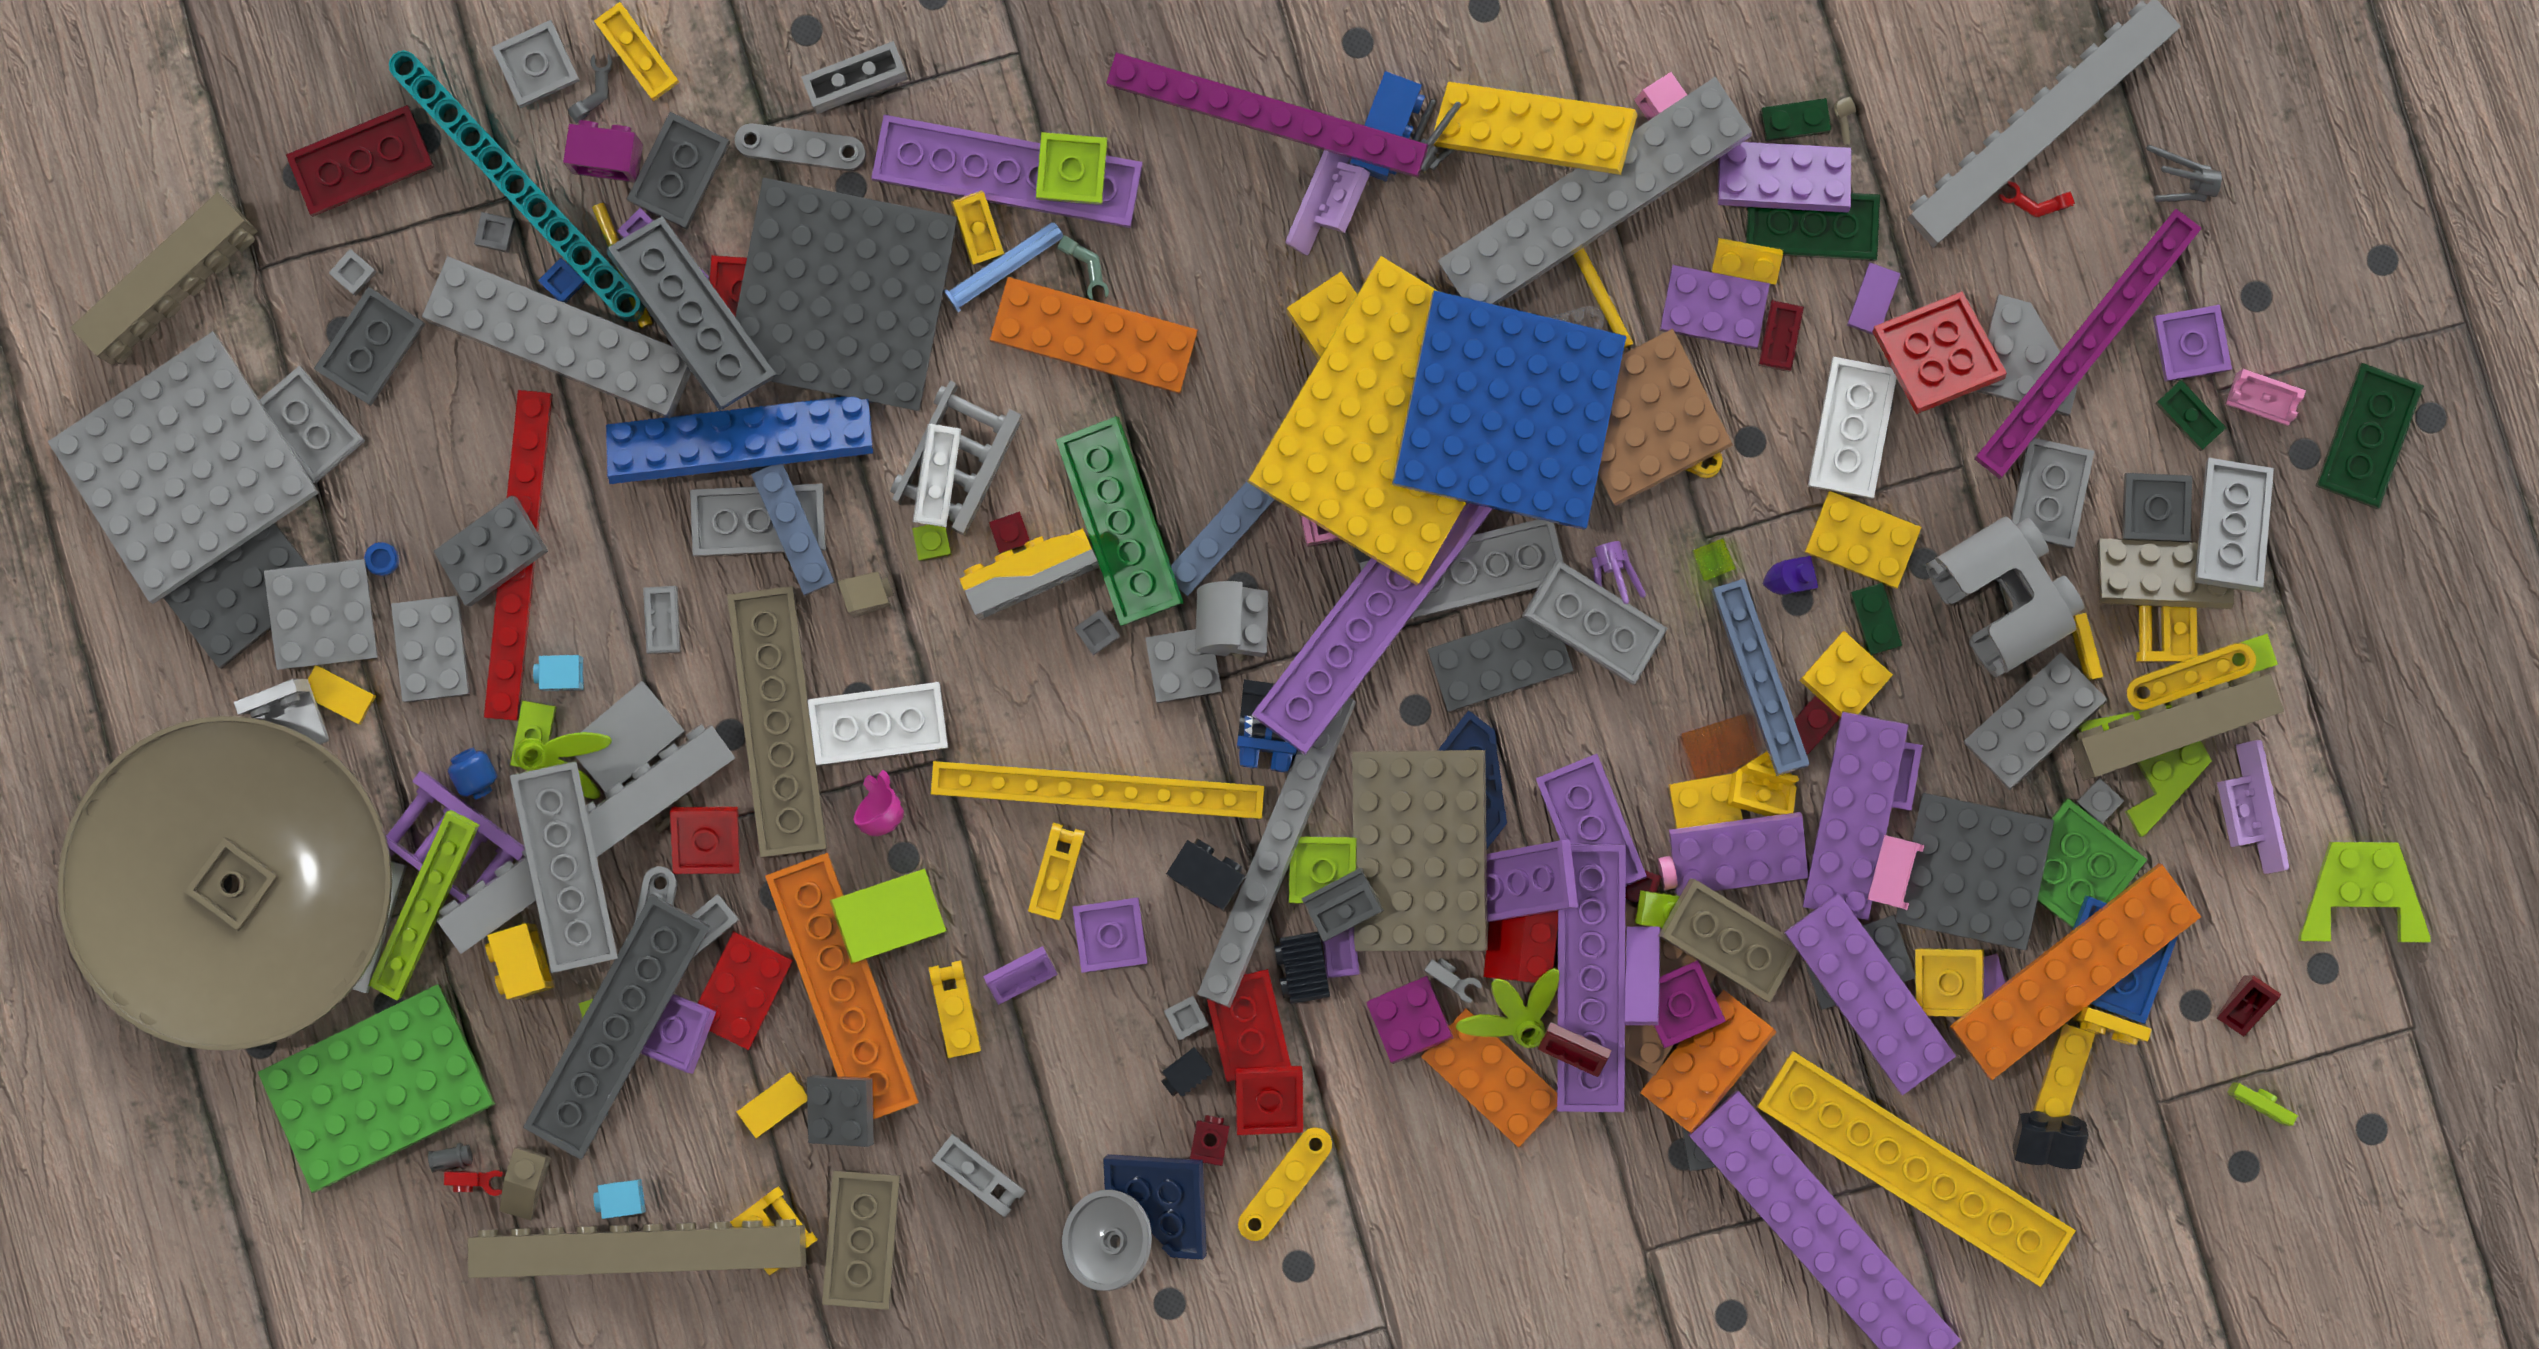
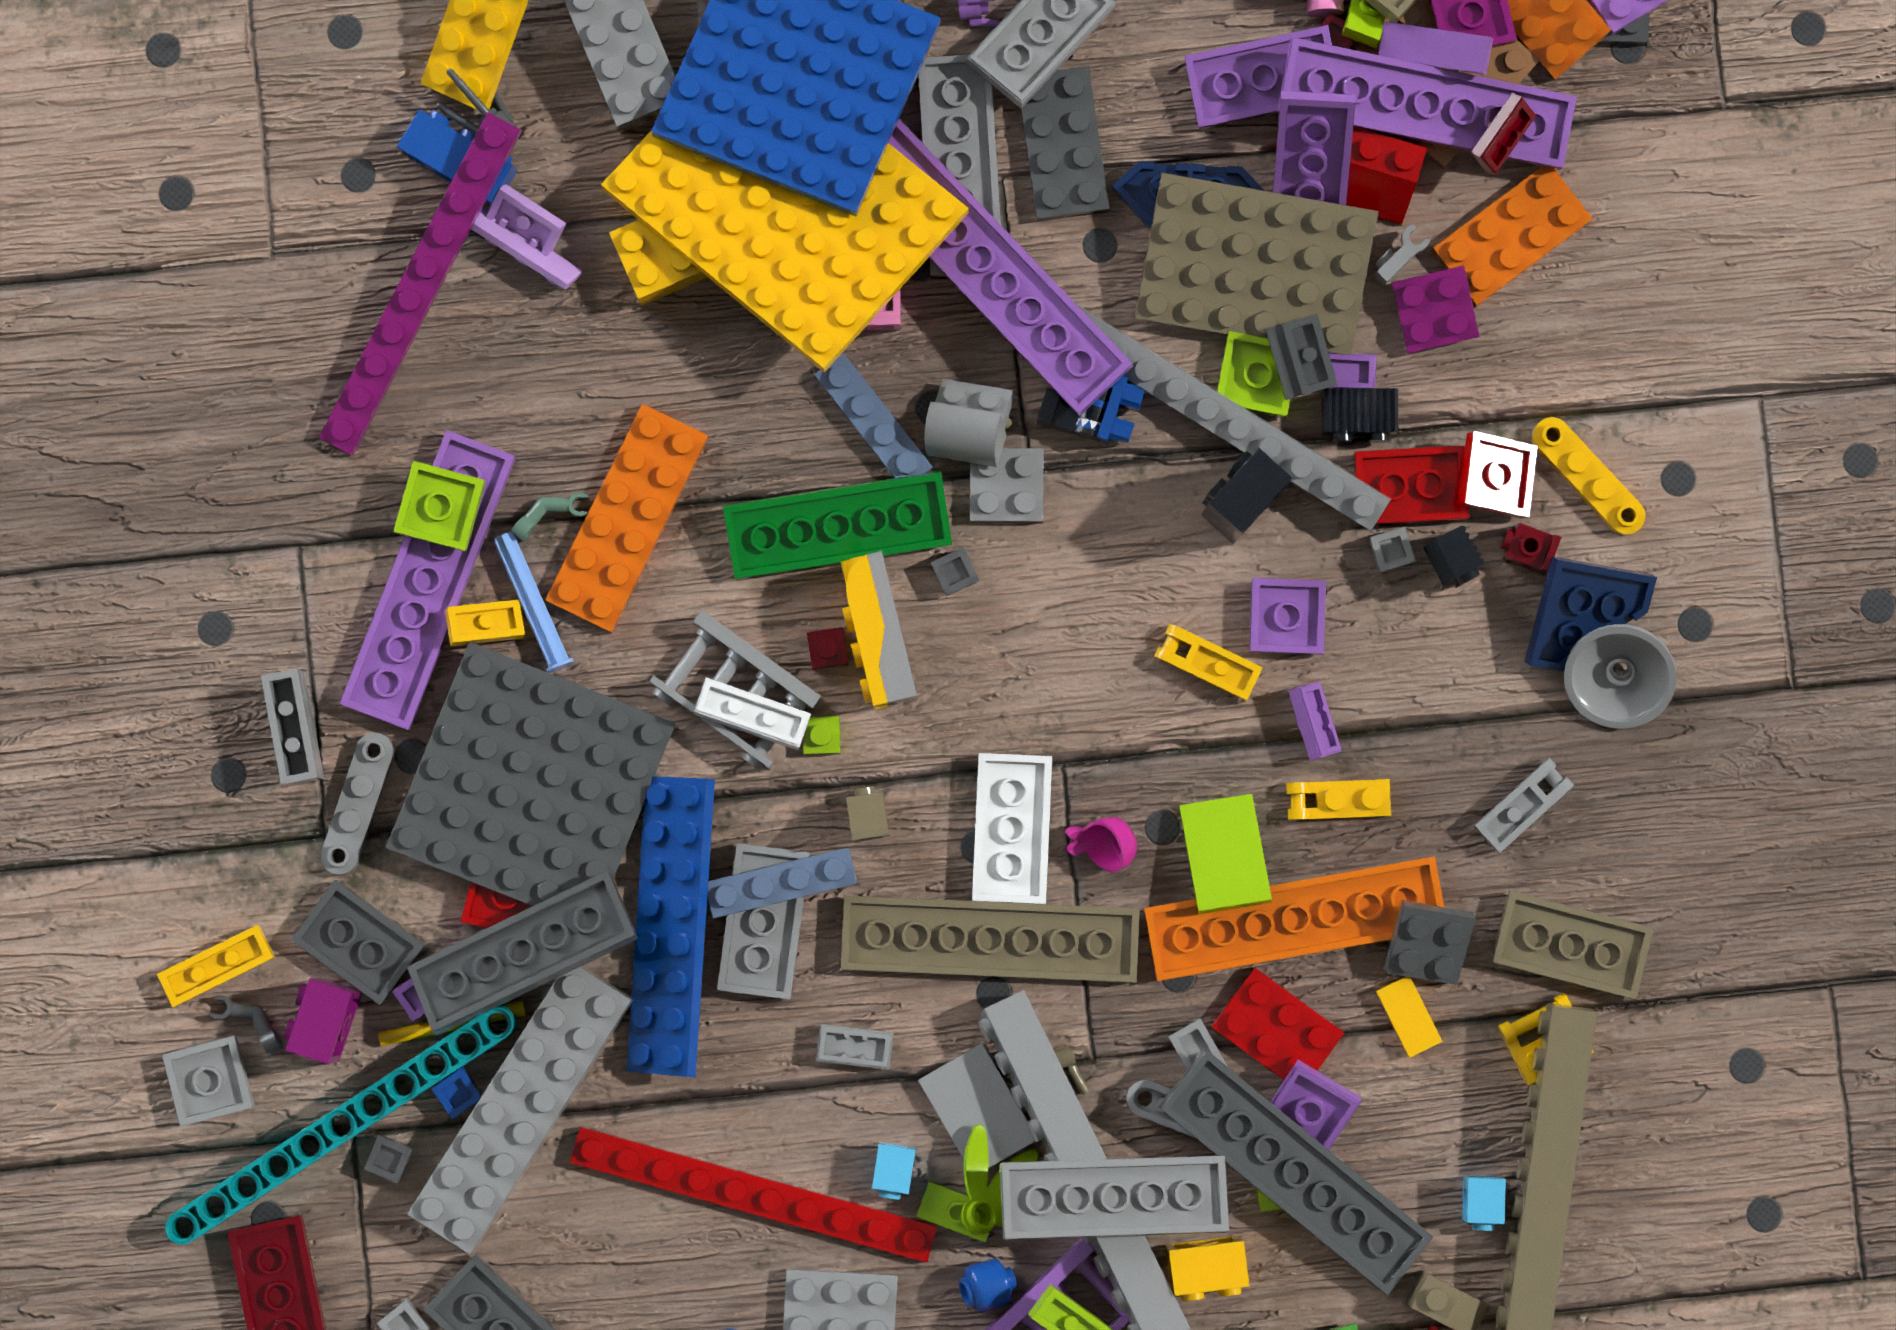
camera: 80 degrees left, 0 degrees up
dark grey plate [434,495,548,607] -> none
red plate [670,807,740,874] -> none
yellow plate [931,761,1264,819] -> none
lime plant [1456,969,1559,1048] -> none

